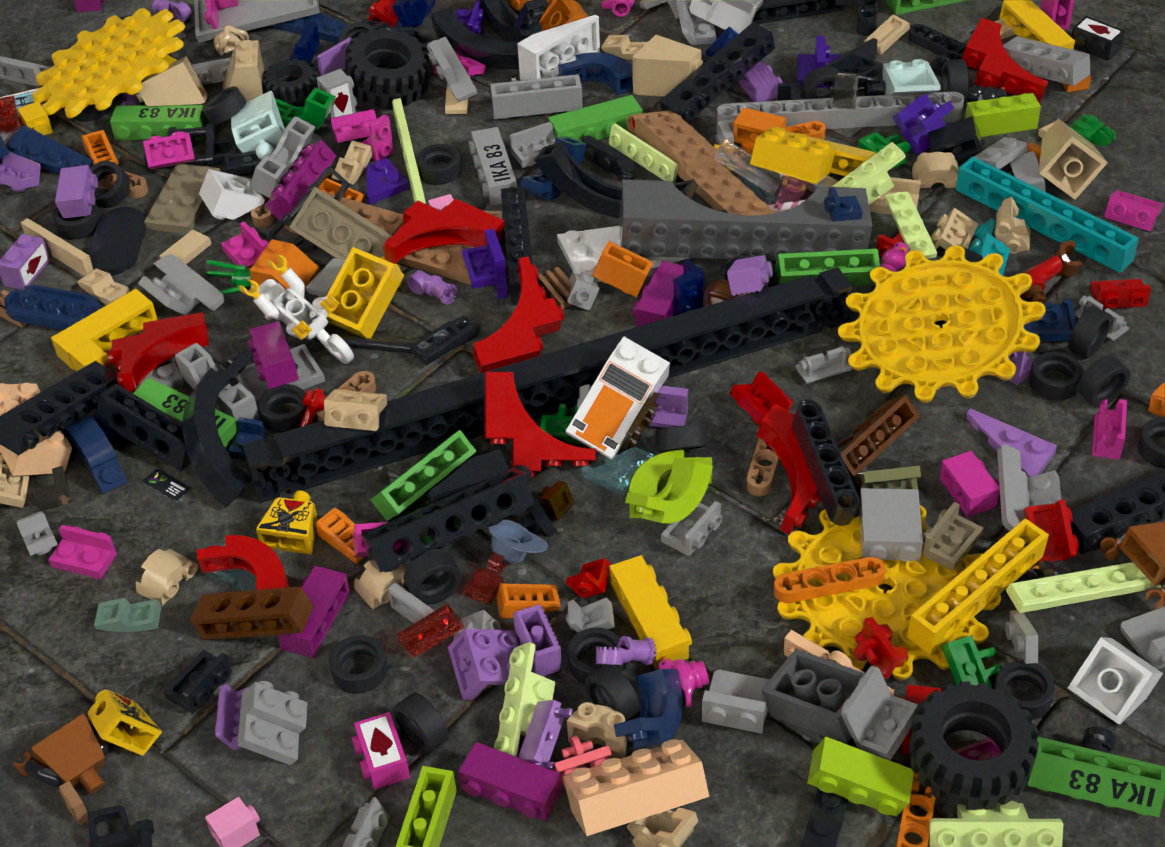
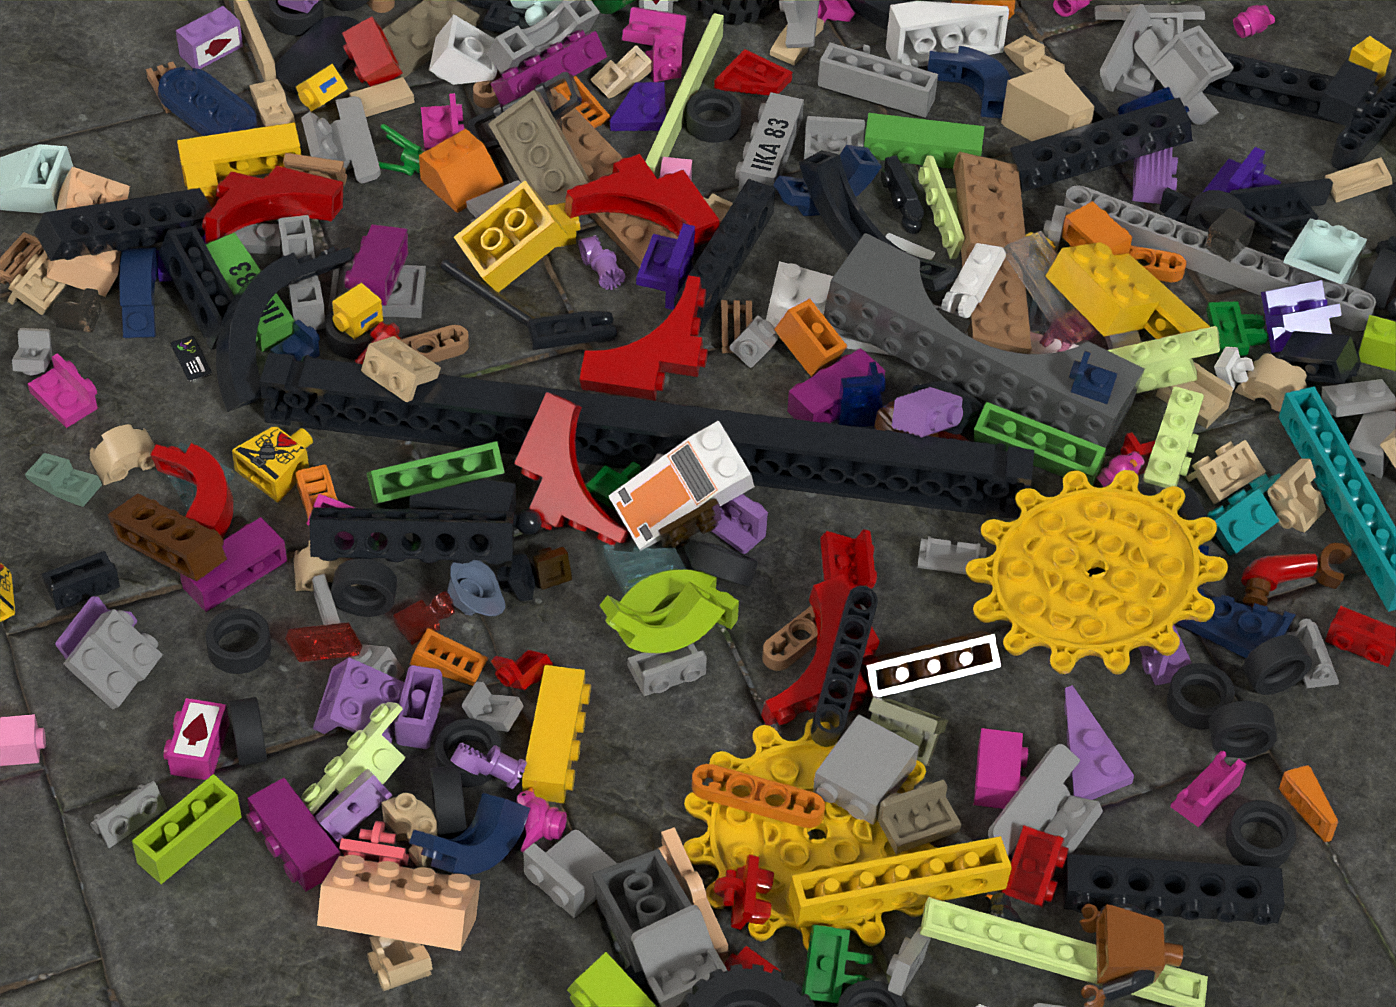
camera: 25 degrees right, 5 degrees up
white animal [239,254,354,364] -> none
none -> medium nougat tile [283,153,347,186]
none -> yellow brick [295,64,348,112]
none -> yellow brick [332,283,383,340]
none -> red brick [342,16,403,87]
none -> red wing [714,49,793,95]
none -> white hinge [941,243,1006,318]
none -> white tile [1214,347,1254,390]

